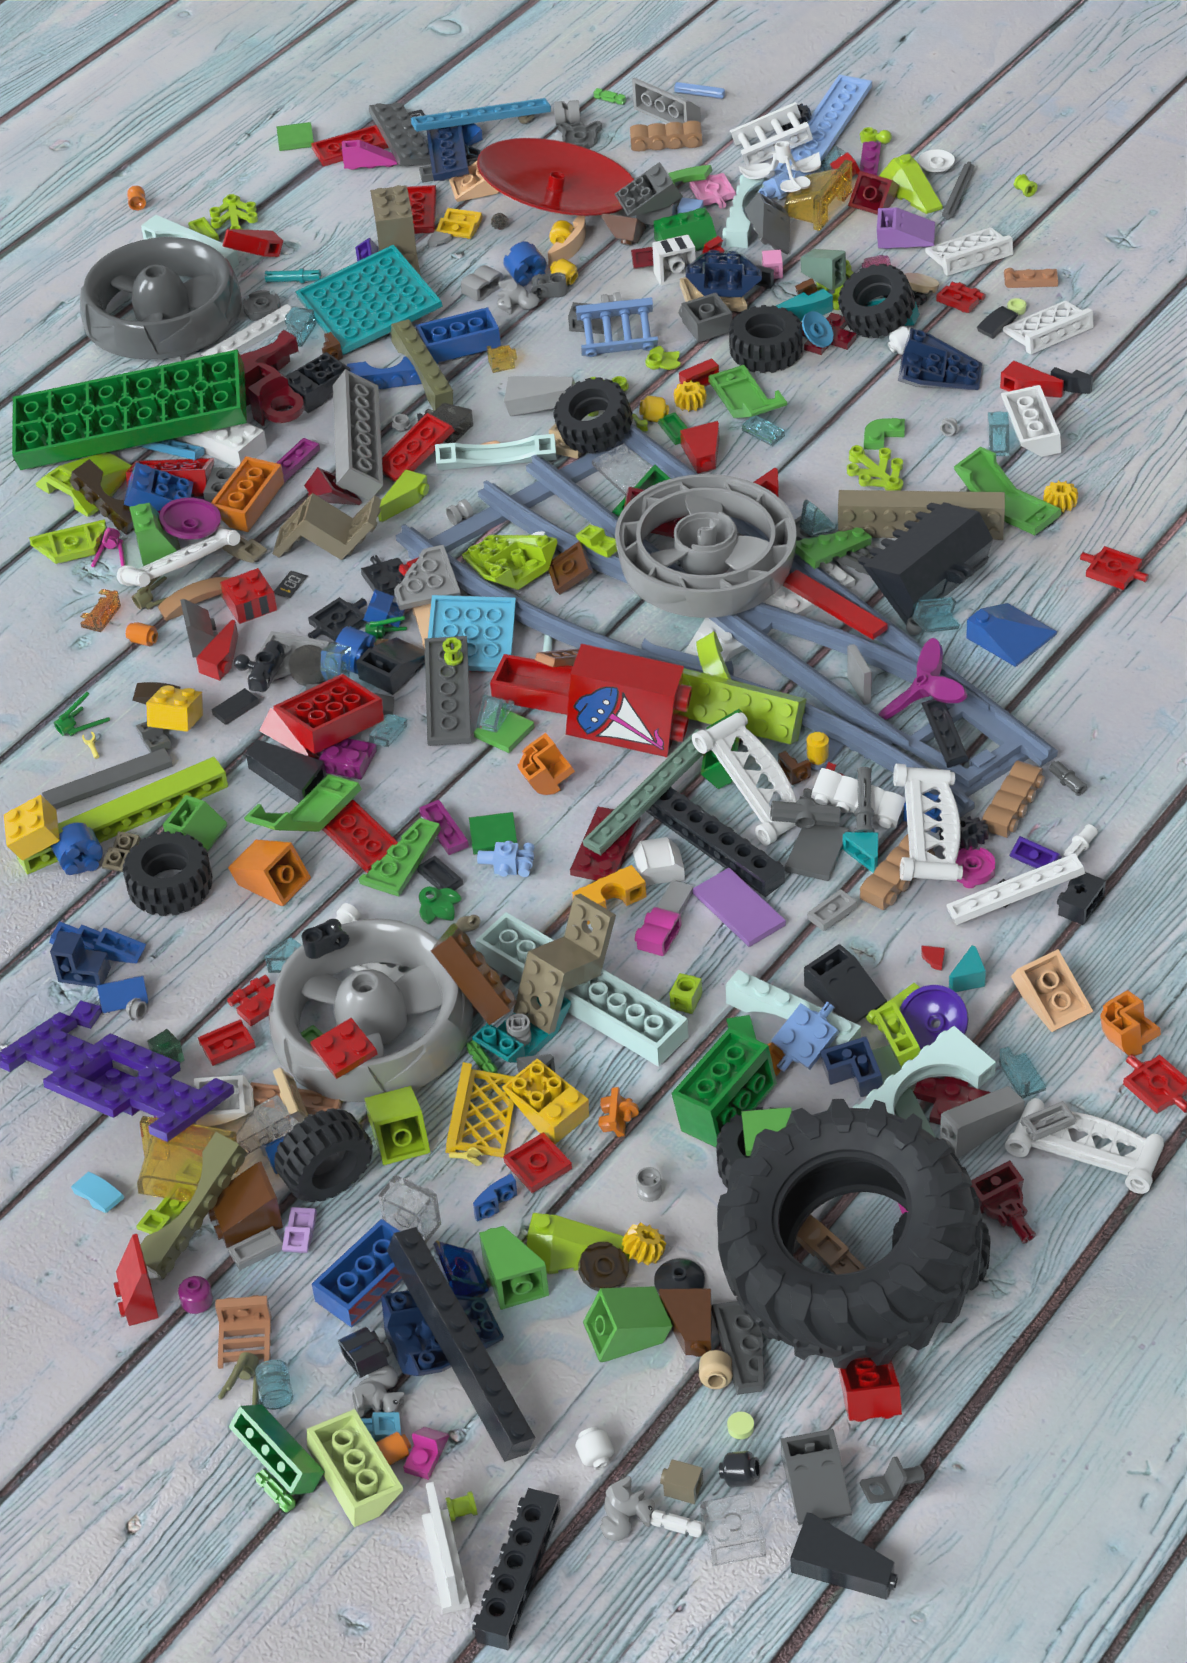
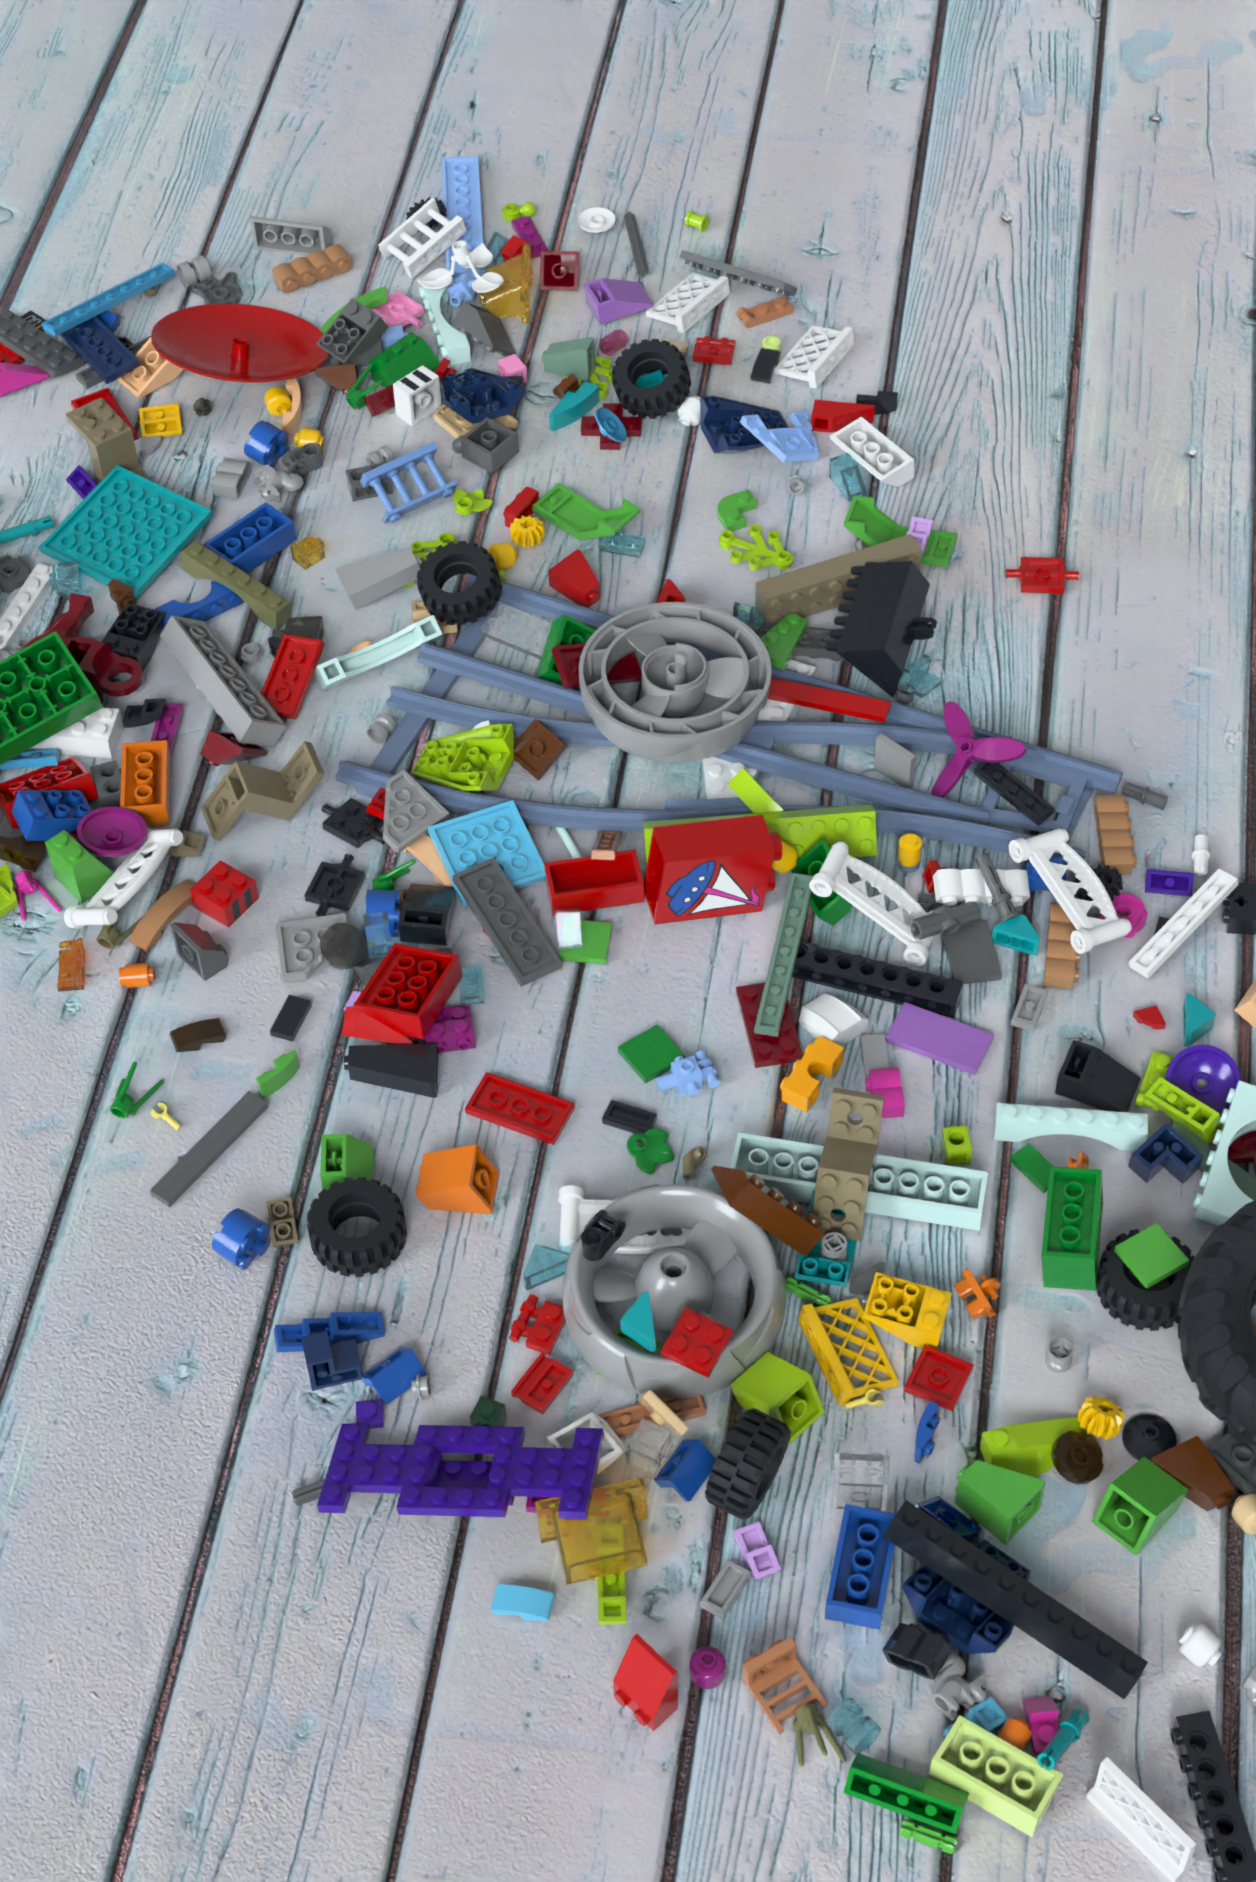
camera: 30 degrees left, 5 degrees up
yellow brick [4,795,60,861] -> none
lime brick [16,756,228,875] -> none
dark grey slope [136,721,172,753] -> none
olive arch [140,1132,247,1279] -> none
yellow brick [146,685,203,732] -> none
red slope [196,619,238,681] -> none
reddish brown slope [208,1161,283,1248] -> none
black piece [234,640,285,692] -> none
bright green windscreen [244,774,362,832] -> none
black sticker [274,571,308,598] -> none
bright green wing [358,818,441,897] -> none
blue piece [363,589,405,627] -> none
lime slope [378,470,429,522] -> none
magenta plate [419,800,469,855] -> none
lime bush [442,637,463,666] -> none
lime bush [445,1491,478,1522] -> none
orange brick [517,733,575,795] -> none
lime slope [576,524,617,558] -> none
bright green axle [593,88,626,105] -> none
green tile [658,412,688,445] -> none
medium blue axle [674,82,725,99] -> none
black tyre [729,305,803,373] -> none
medium blue plate [771,1002,840,1072] -> none
reddish brown bracket [778,751,811,785] -> none
lime wedge [879,154,943,214] -> none
blue slope [966,603,1057,667] -> none
yellow gear [1043,480,1078,513] -> none
none -> black slope [122,698,167,728]
none -> bright green slope [256,1050,300,1099]
none -> green plant [345,364,382,410]
none -> teal slope [620,1291,656,1352]
none -> plate [680,250,797,297]
none -> light blue wing [740,411,819,463]
none -> yellow head [772,840,797,874]
none -> lavender slope [906,516,933,555]
none -> teal pin [1037,1708,1090,1770]

